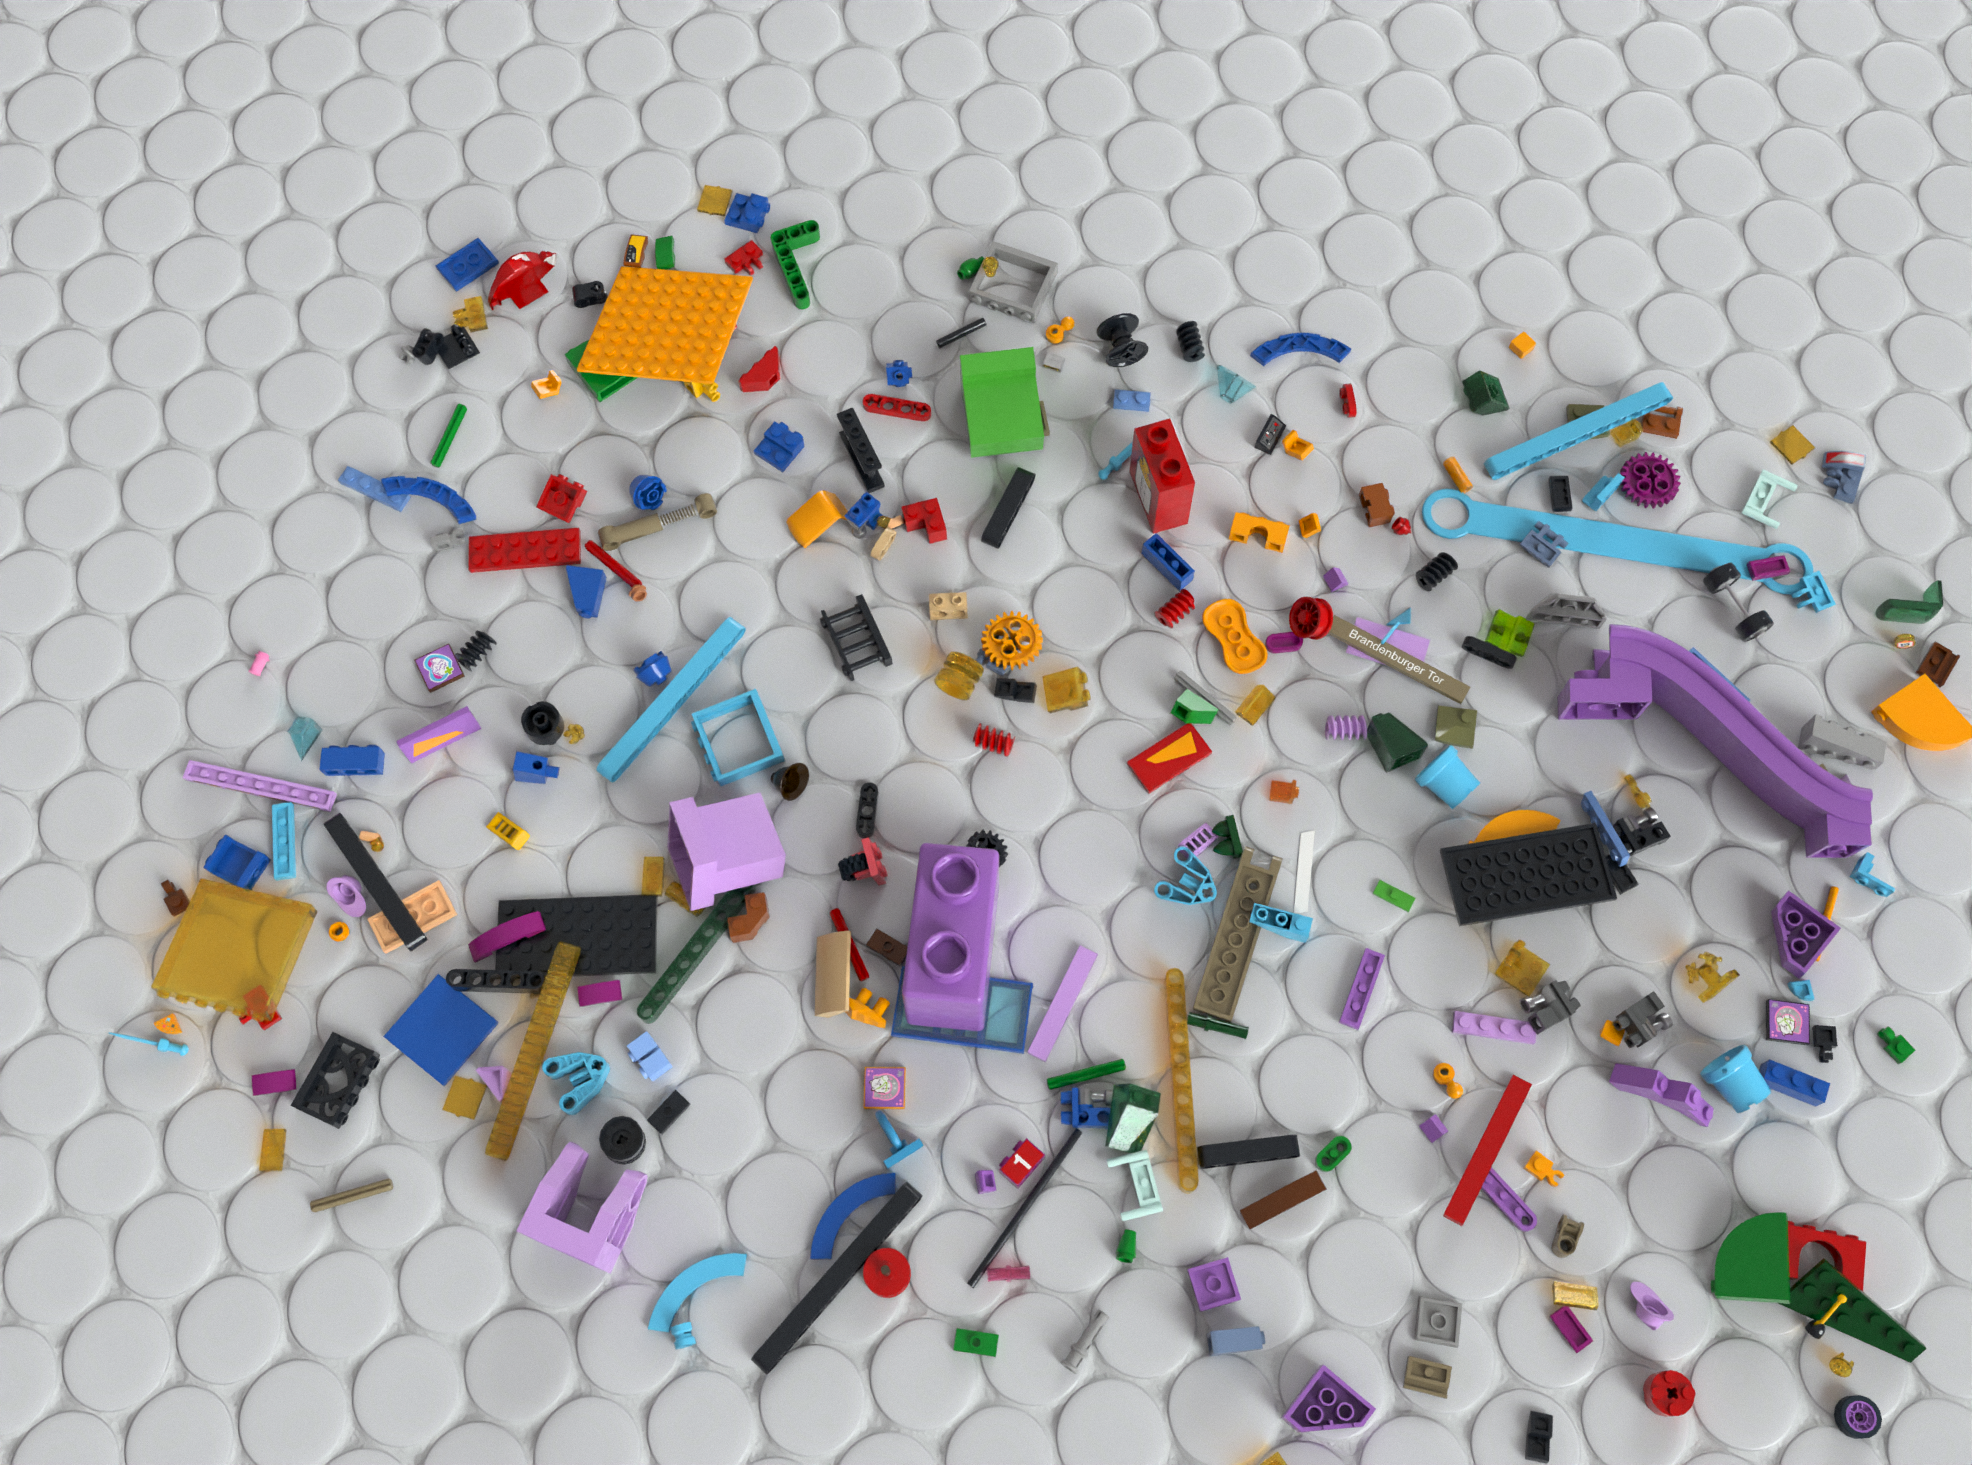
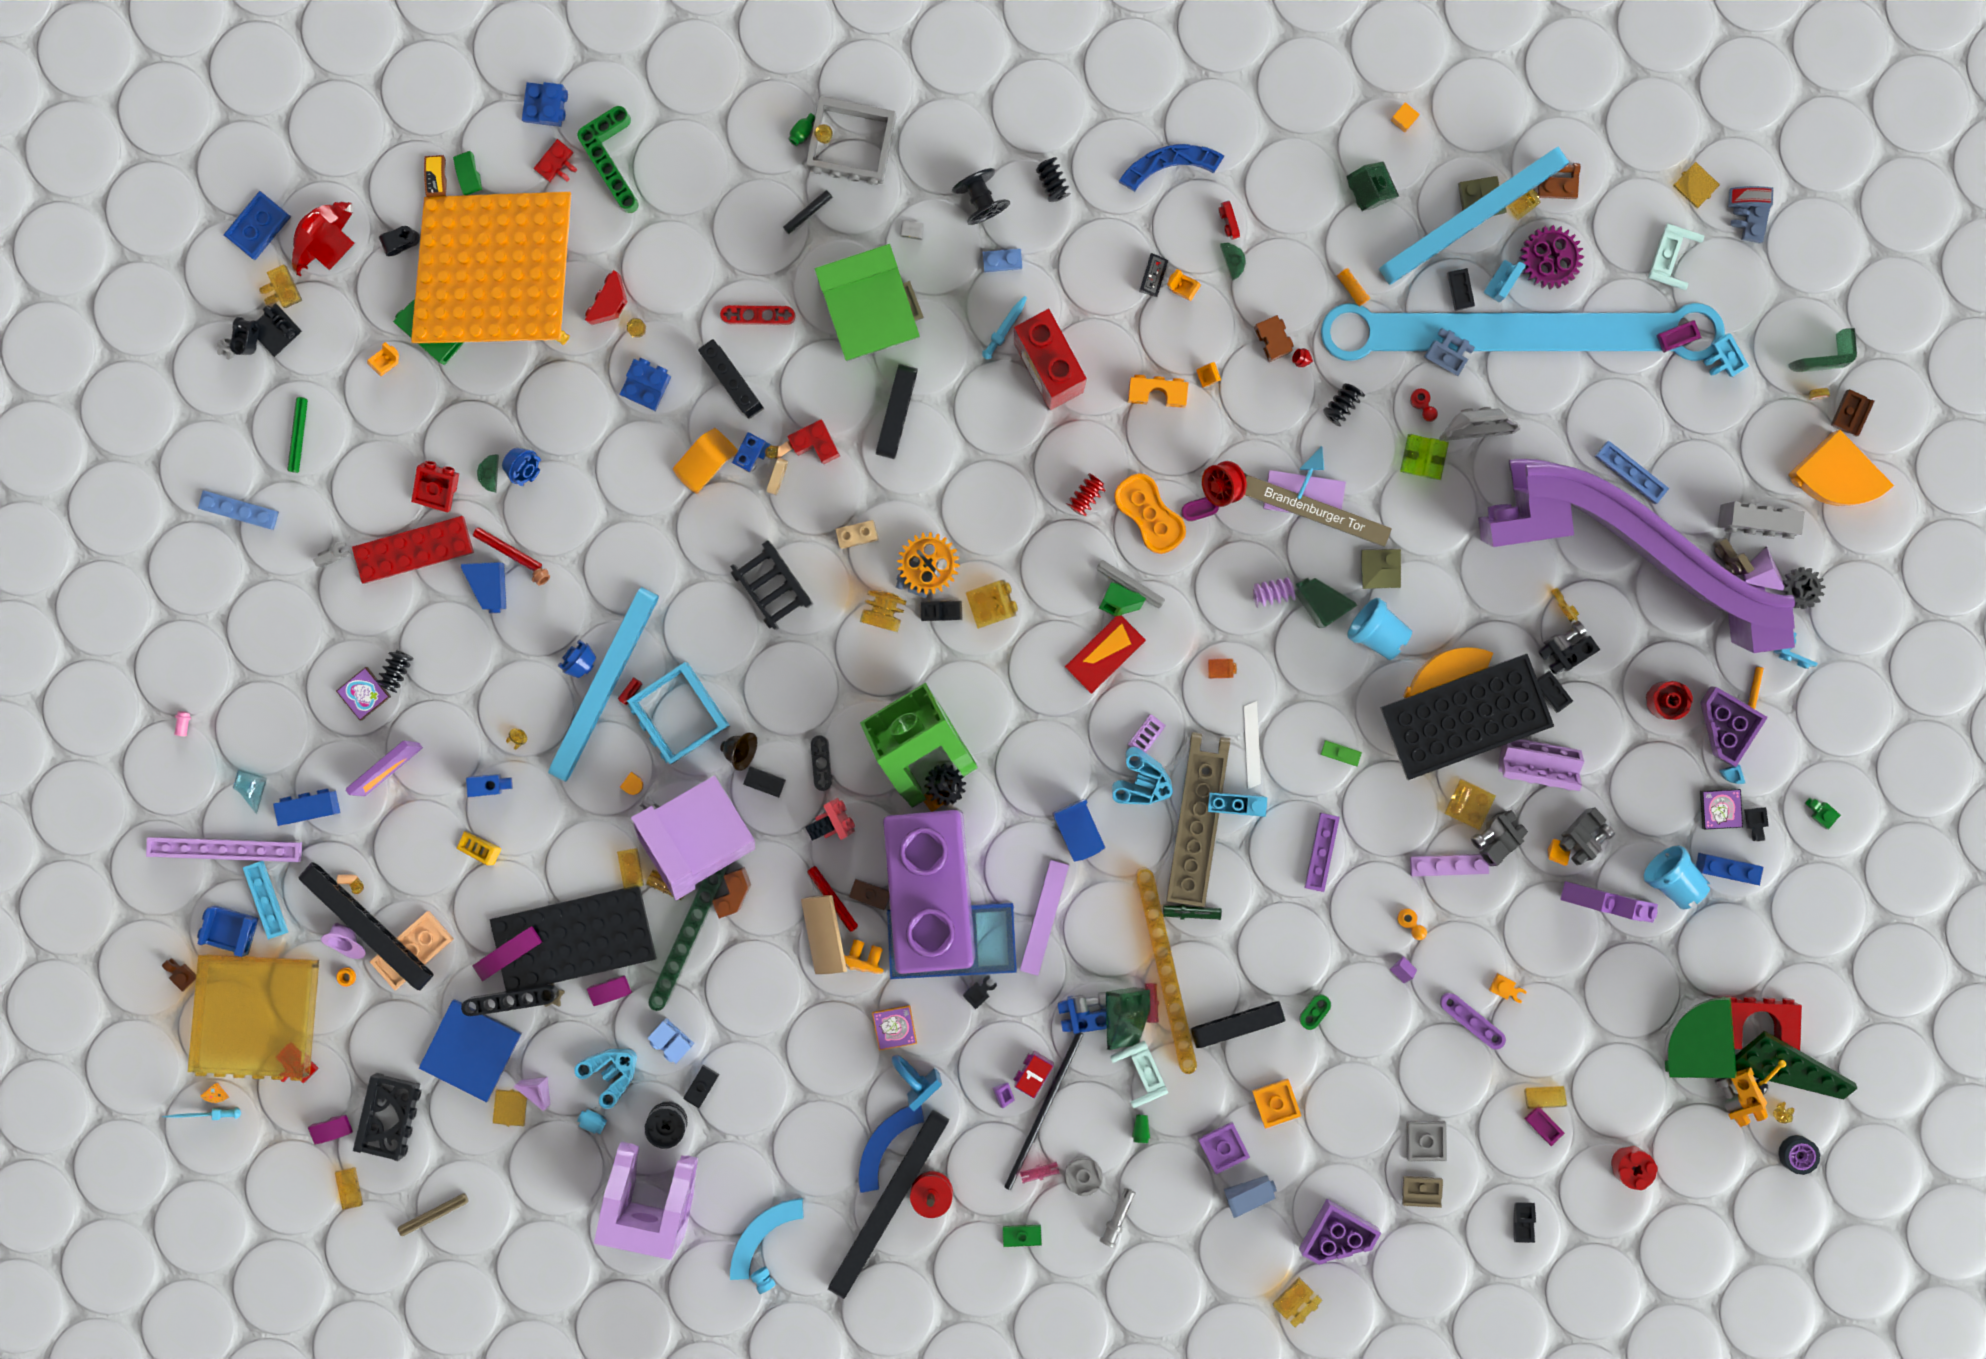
camera: 10 degrees left, 20 degrees up
blue tile [381,476,477,524] -> none
clear yellow beam [485,941,580,1161] -> none
black brick [521,701,564,745] -> none
dark tan piece [598,493,717,551] -> none
clear yellow piece [697,185,733,216] -> none
blue brick [886,360,912,387] -> none
red piece [973,723,1016,757] -> none
light orange plate [1046,316,1075,344] -> none
green axle [1047,1059,1126,1090] -> none
blue brick [1141,533,1195,592] -> none
dark green tile [1212,815,1243,859] -> none
clear light blue slope [1217,365,1256,404] -> none
clear yellow slope [1235,685,1276,726] -> none
reddish brown slope [1240,1170,1327,1229] -> none
medium lavender slope [1323,567,1348,592] -> none
red tile [1443,1075,1532,1226] -> none
black beam [1462,636,1517,669] -> none
dark tan piece [1551,1214,1584,1258] -> none
medium blue plate [1581,791,1630,867] -> none
lavender piece [1630,1282,1674,1330] -> none
clear yellow piece [1685,952,1740,1003] -> none
black axle [1703,562,1774,642] -> none
none -> clear green plate [477,454,499,493]
none -> medium azure brick [577,1109,607,1134]
none -> red piece [617,677,642,705]
none -> light orange tile [620,772,644,795]
none -> clear yellow tile [627,318,646,338]
none -> black plate [743,766,786,798]
none -> bright green brick [860,682,978,808]
none -> black plate [963,975,997,1010]
none -> blue piece [1052,799,1105,862]
none -> light grey tile [1064,1156,1103,1196]
none -> clear pink pin [1144,983,1160,1023]
none -> clear green plate [1220,243,1246,281]
none -> light orange plate [1252,1078,1301,1129]
none -> red plate [1410,388,1438,422]
none -> lavender brick [1498,739,1584,791]
none -> red brick [1646,681,1693,720]
none -> light orange hips [1715,1067,1768,1127]
none -> dark grey gear [1780,567,1826,609]

